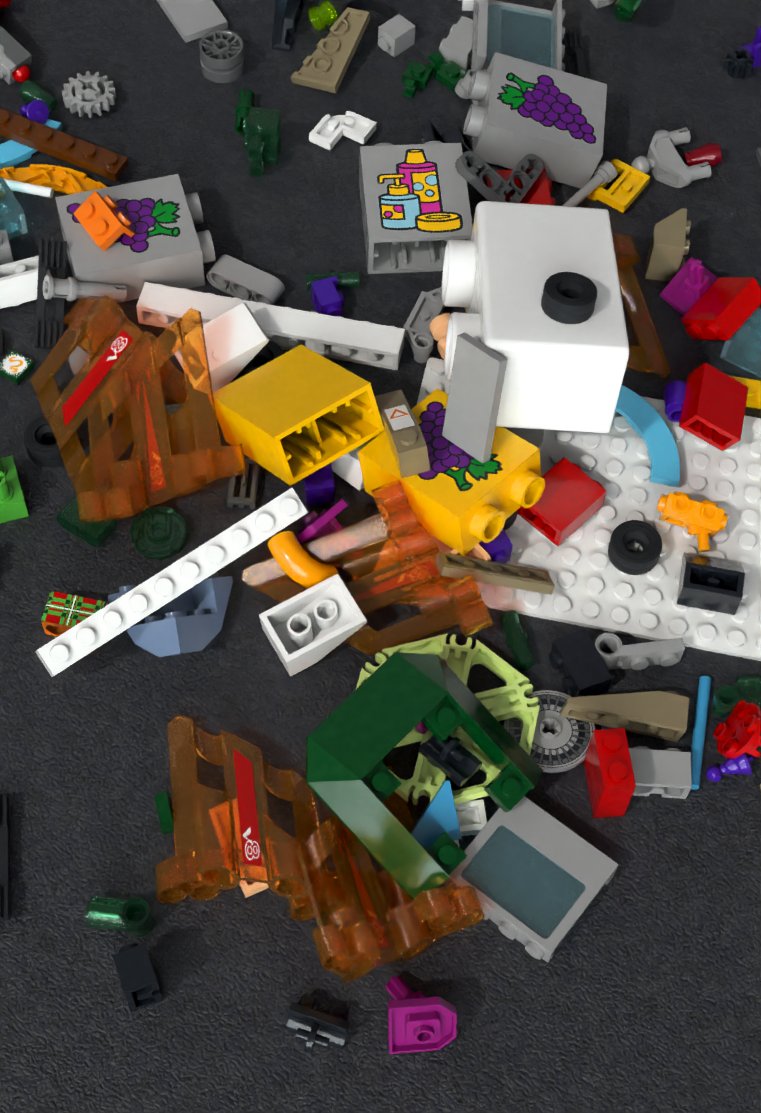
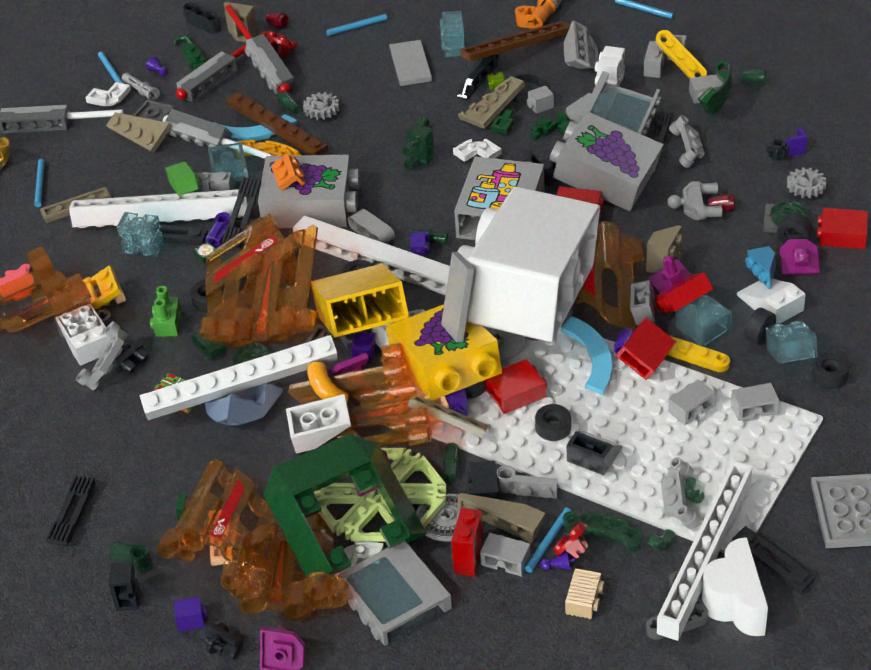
camera: 25 degrees right, 15 degrees down
dark purple piece [19,100,49,124] -> none
light grey pin [43,275,127,302] -> none
white slope [173,302,270,394] -> none
dark grey wheel [199,30,244,83] -> none
dark tan slope [374,390,430,478] -> none
dark azure tile [411,780,462,847] -> none
black hips [418,735,482,787] -> none
dark grey beam [455,151,543,203] -> none
black tyre [541,272,597,324] -> none
light grey piece [562,161,617,207] -> none
yellow plate [587,159,650,213] -> none
light orange brick [656,492,728,552] -> none
none -> dark purple brick [174,596,208,631]
none -> dark purple piece [206,212,231,248]
none -> dark green plate [491,109,514,135]
none -> light grey brick [630,280,655,325]
none -> light grey plate [669,115,705,168]

